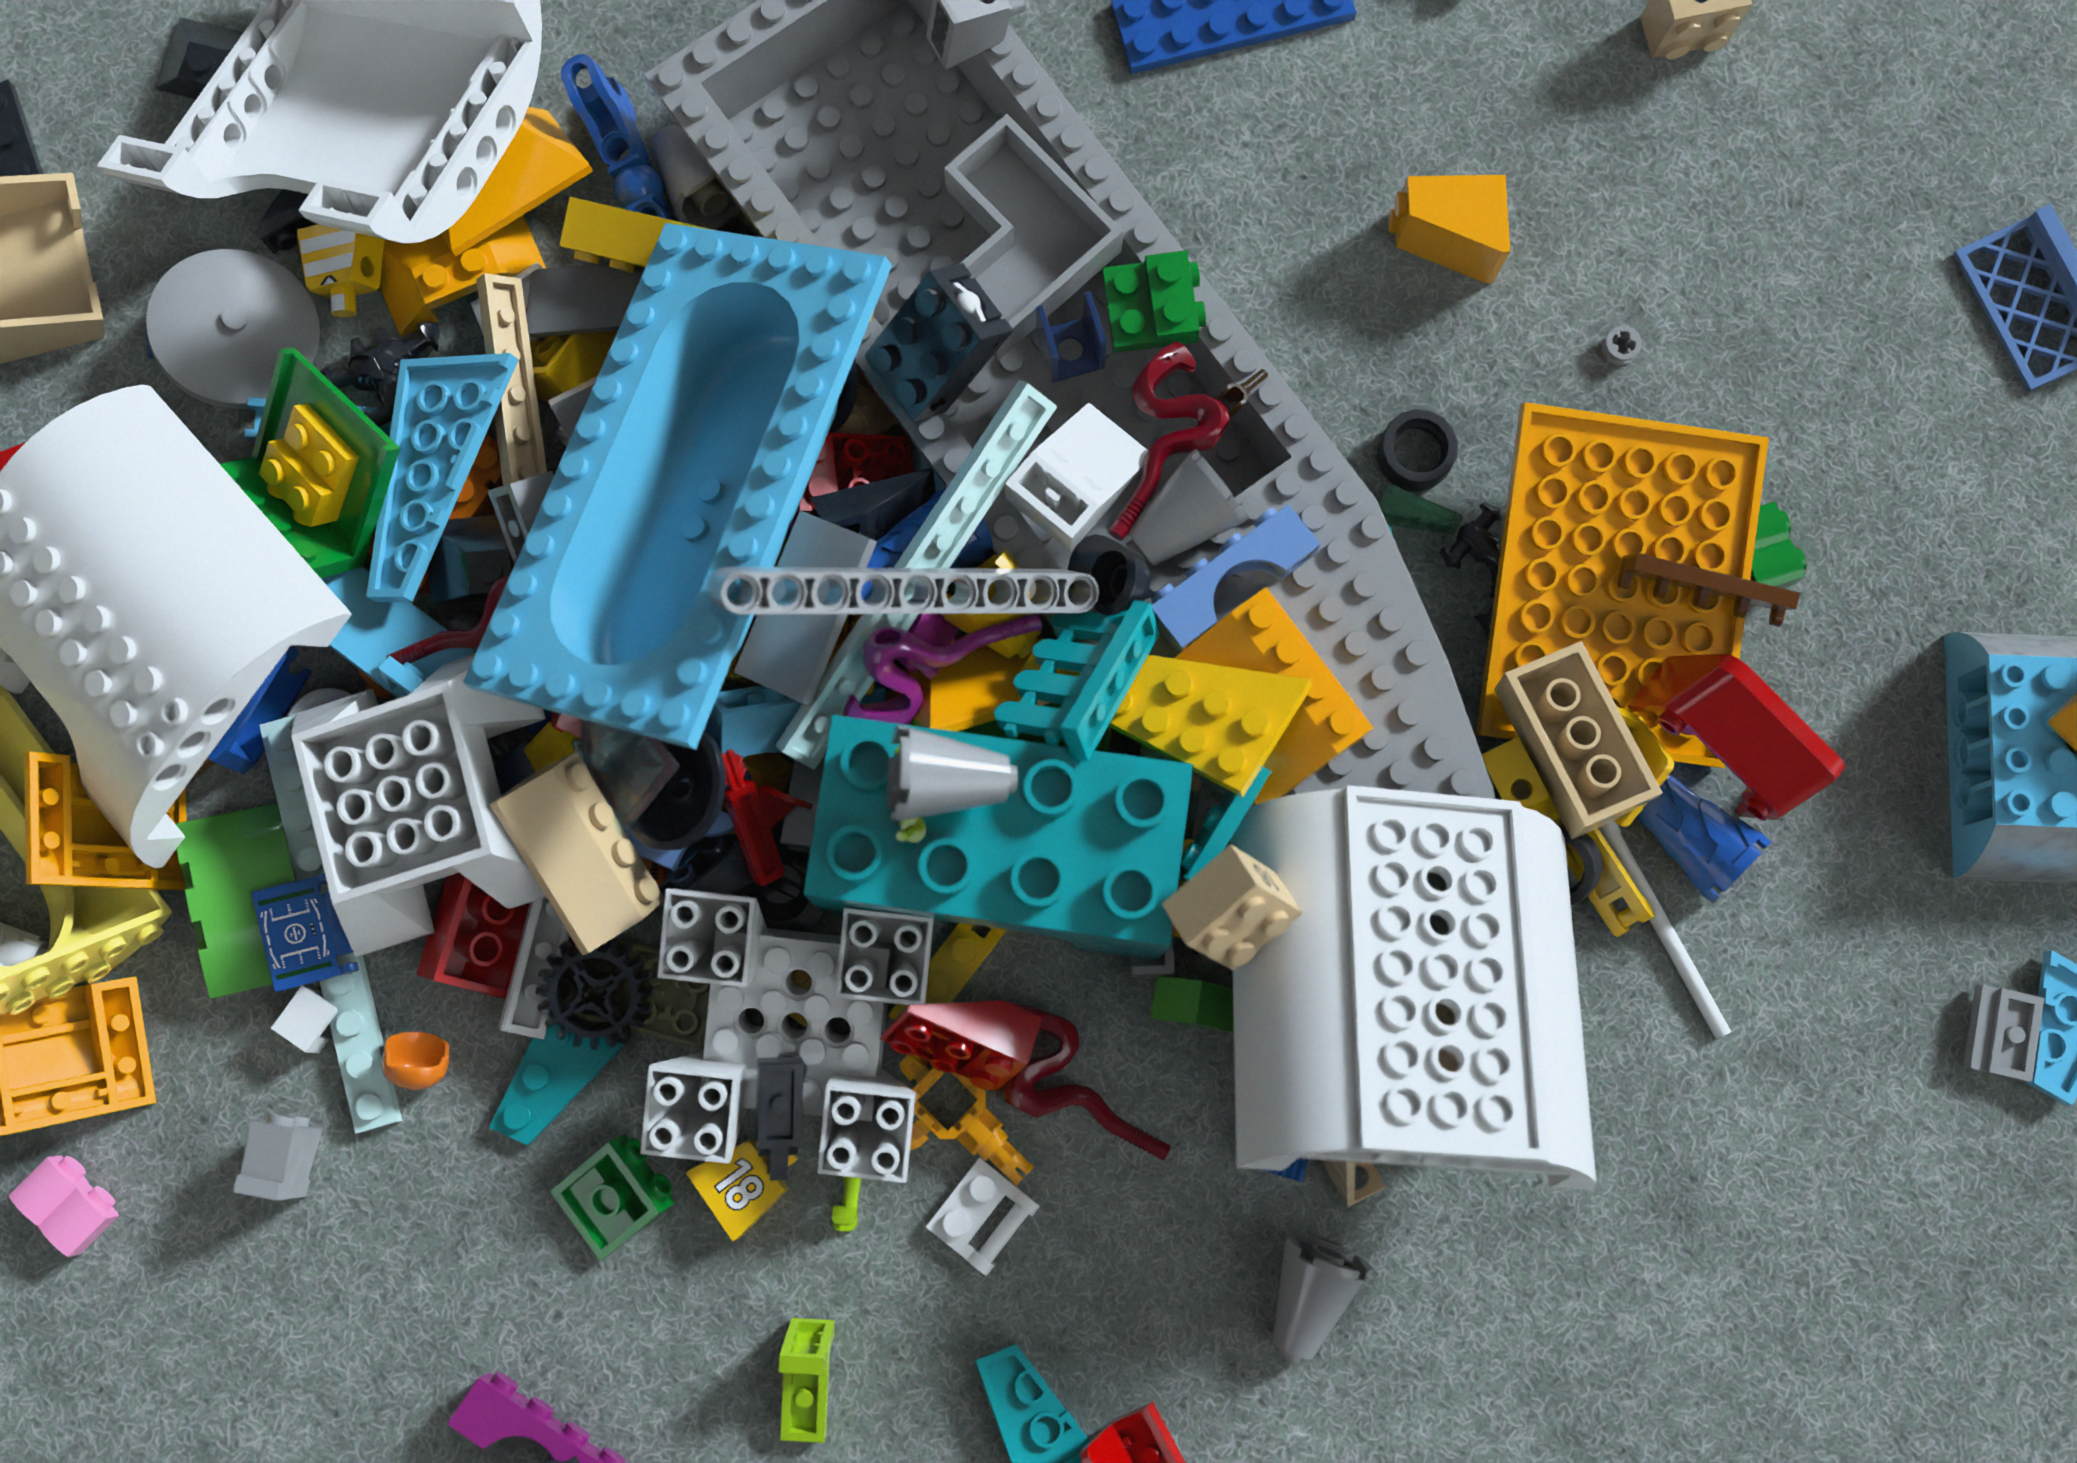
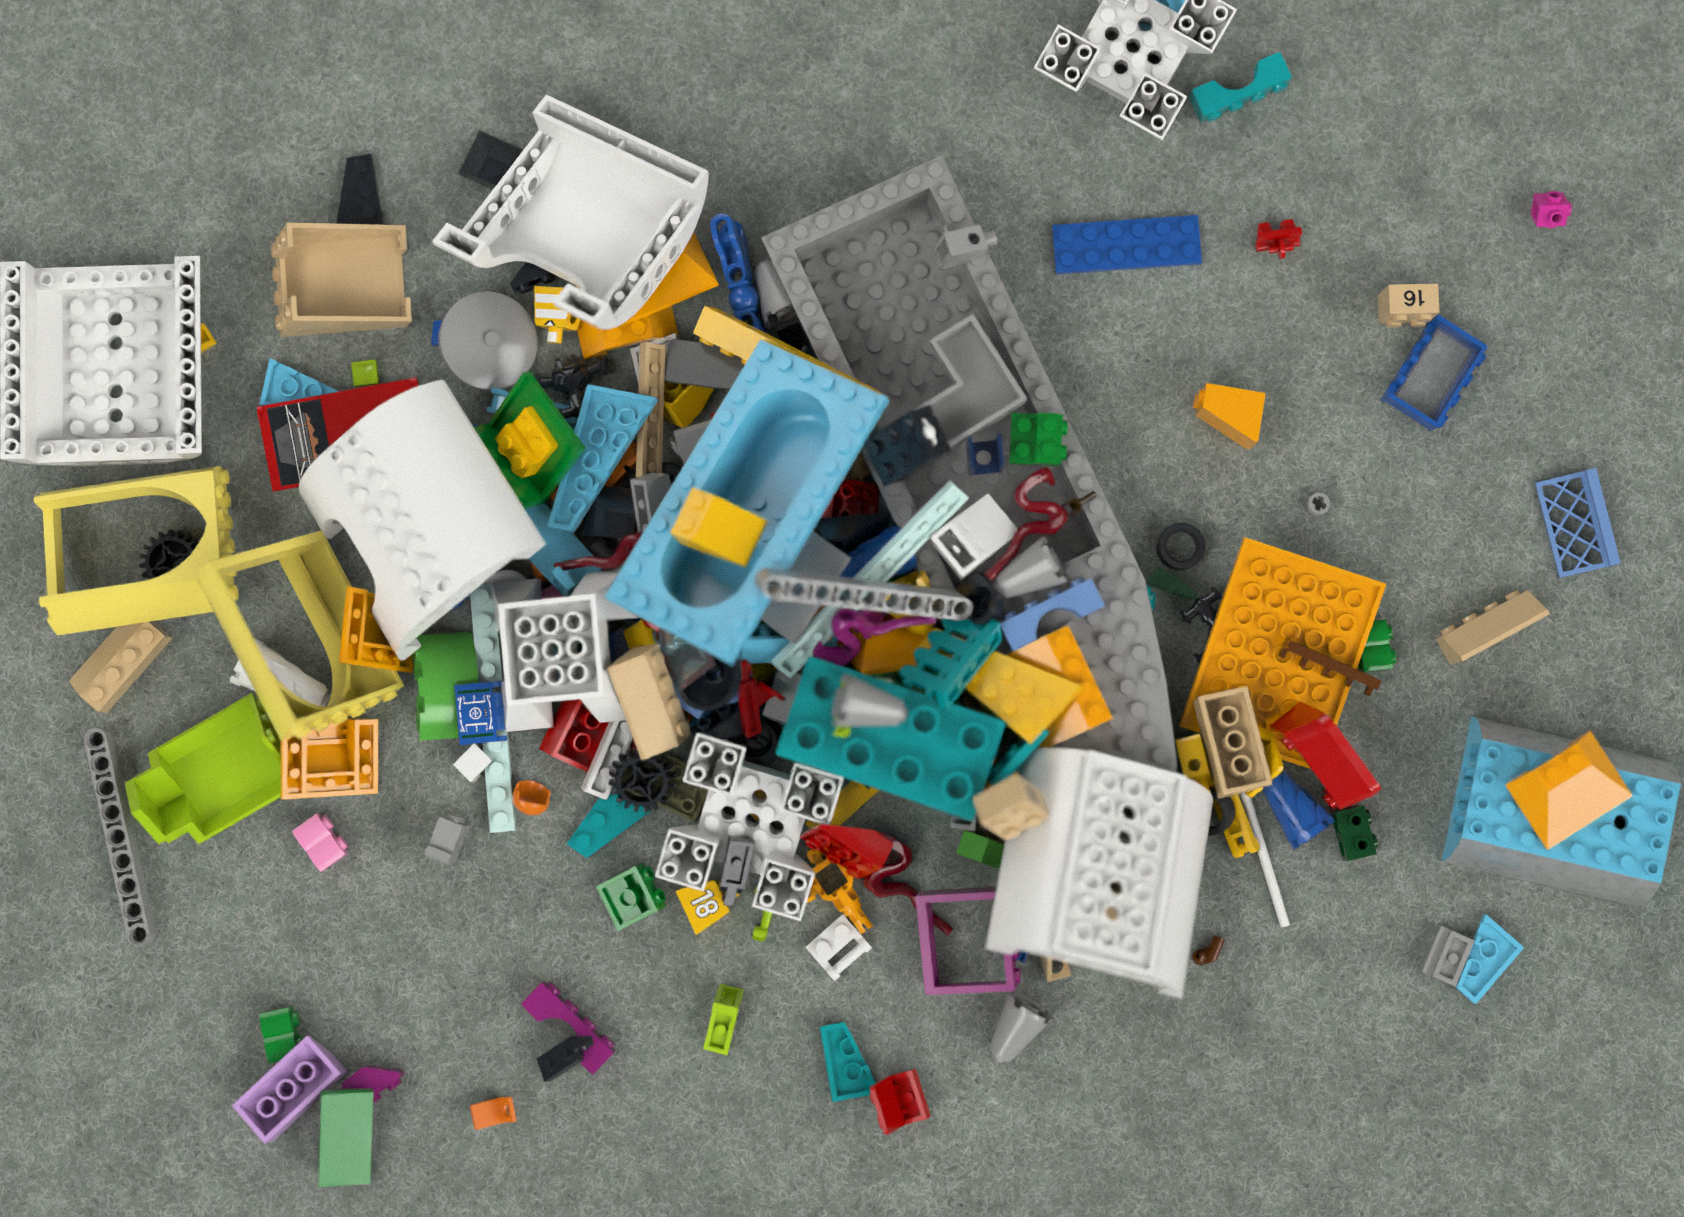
camera: 10 degrees right, 5 degrees up
none -> lime tile [351,359,380,388]
none -> yellow slope [670,487,768,568]
none -> magenta window [915,887,1022,995]
none -> reddish brown arm [1192,935,1225,965]
none -> dark green brick [1330,805,1378,861]
none -> window [1380,314,1488,431]
none -> tan slope [1436,589,1550,665]

